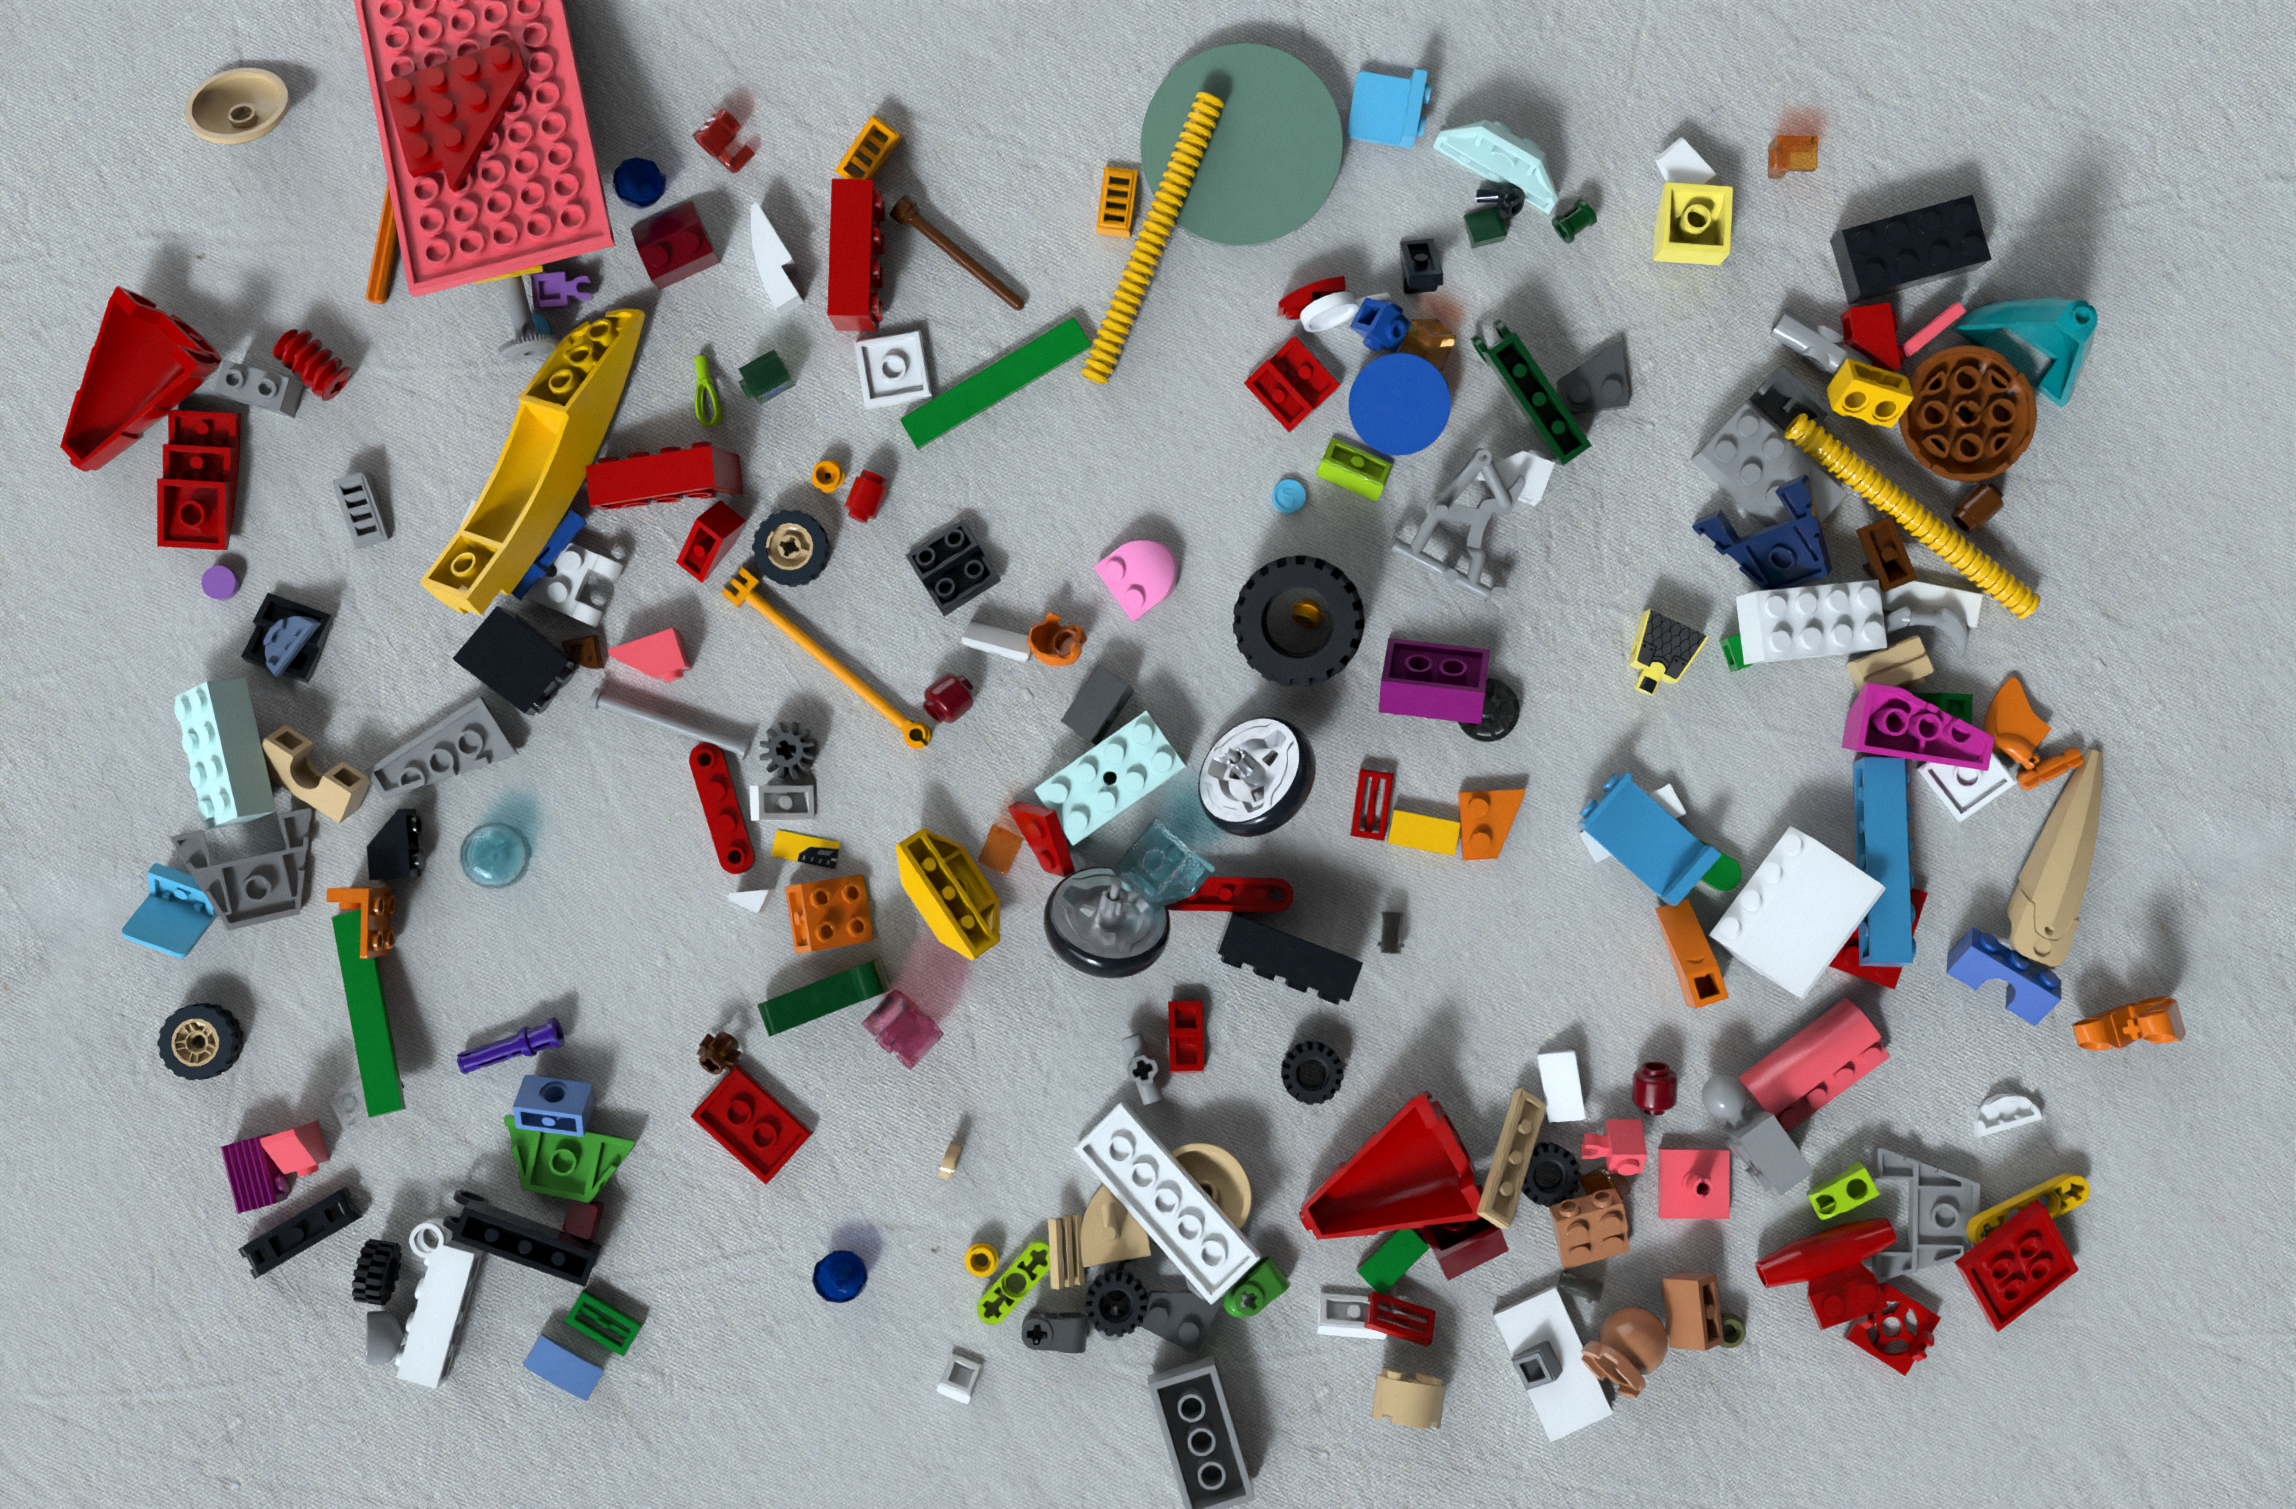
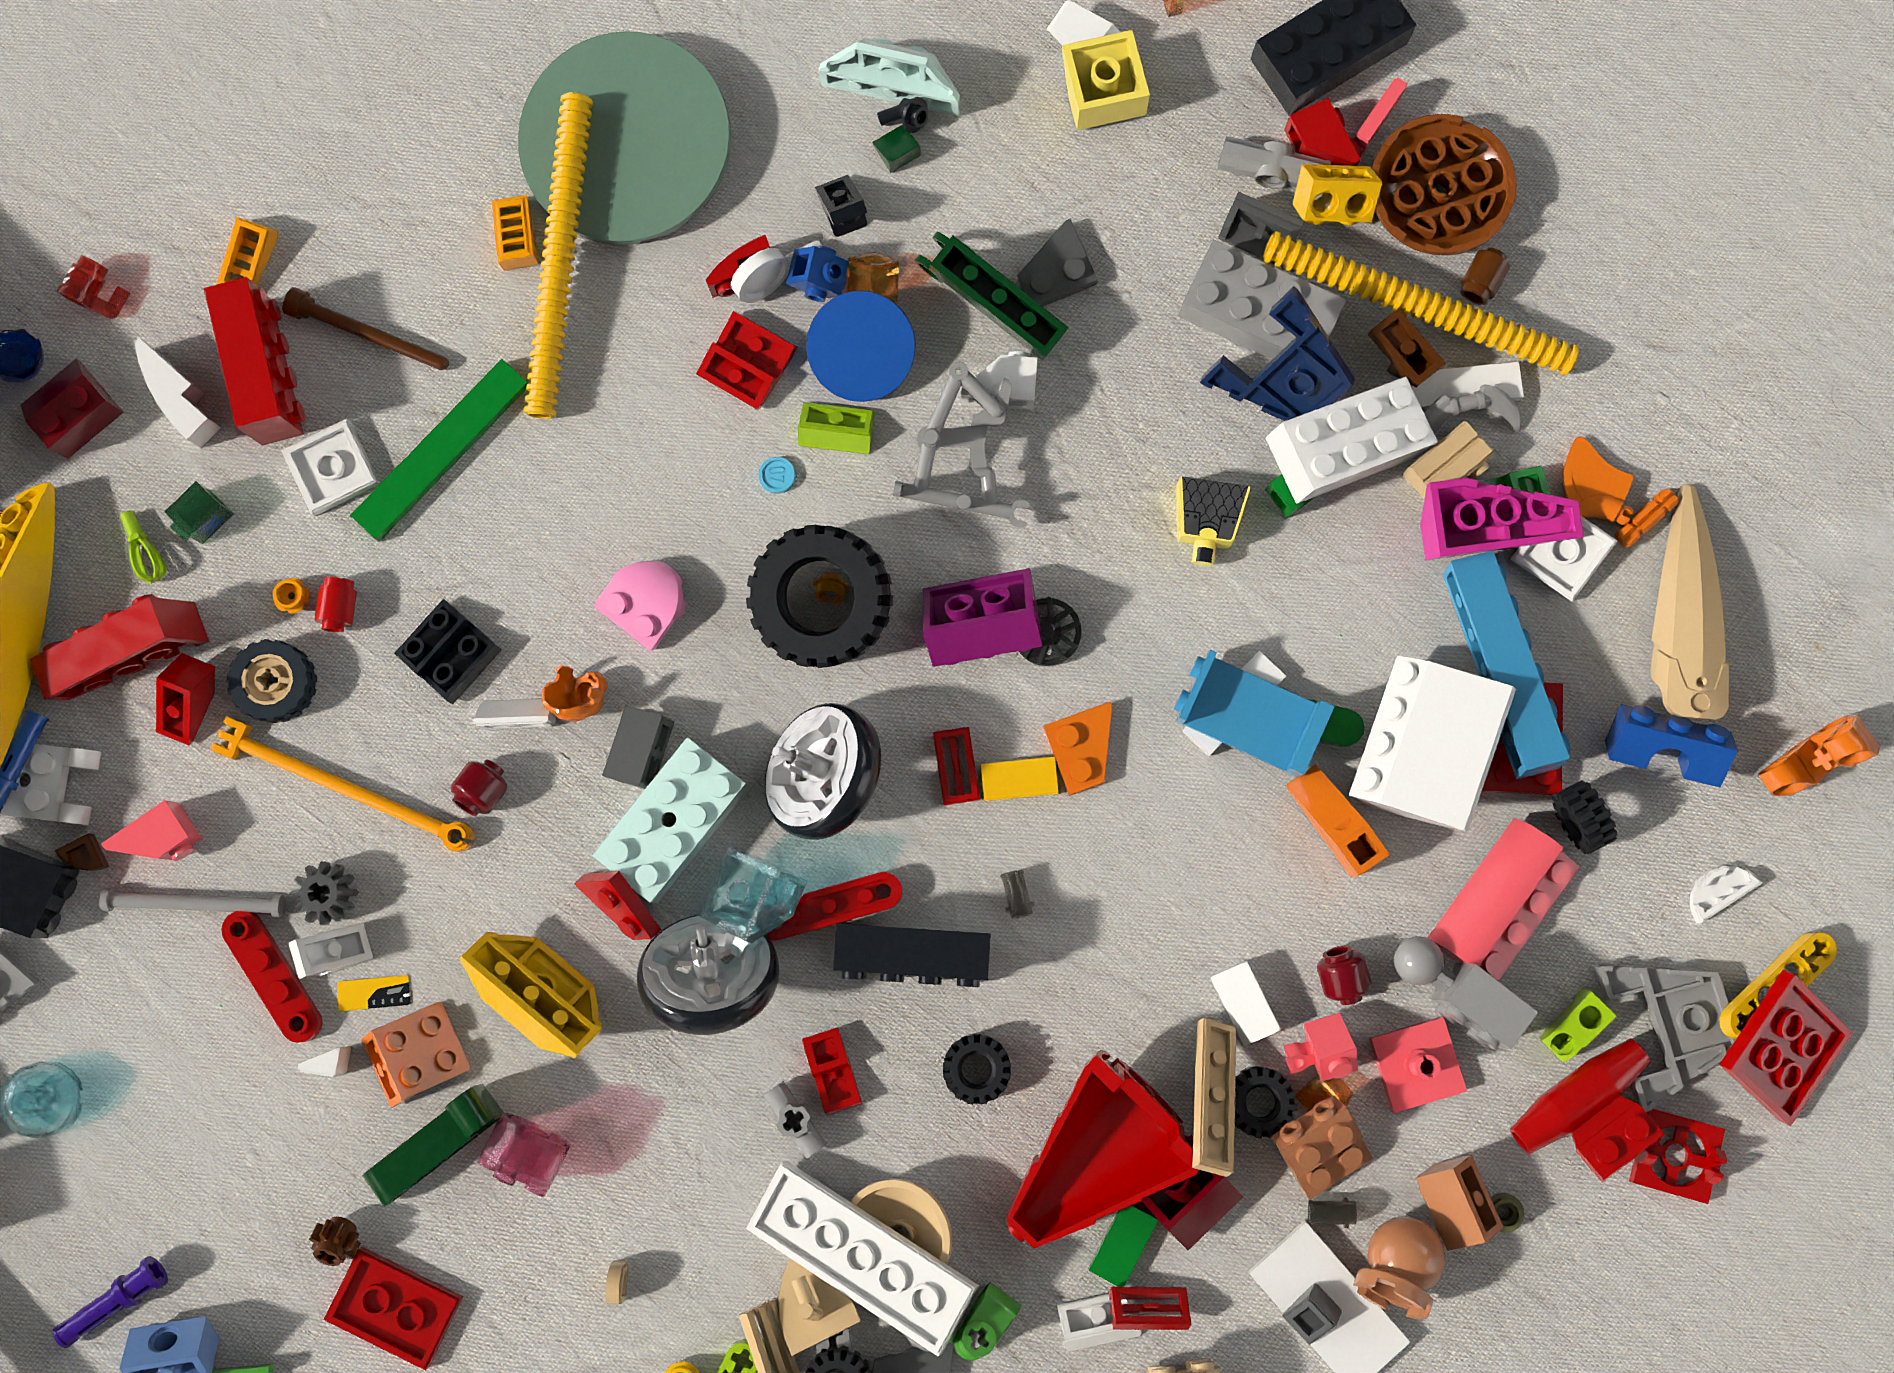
camera: 10 degrees left, 5 degrees down
clear orange panel [978,824,1025,876] -> none
medium azure bracket [1347,68,1432,149] -> none
dark green bush [1551,198,1597,244] -> none
teal cone [1952,297,2098,407] -> none
none -> black tyre [1552,780,1618,855]

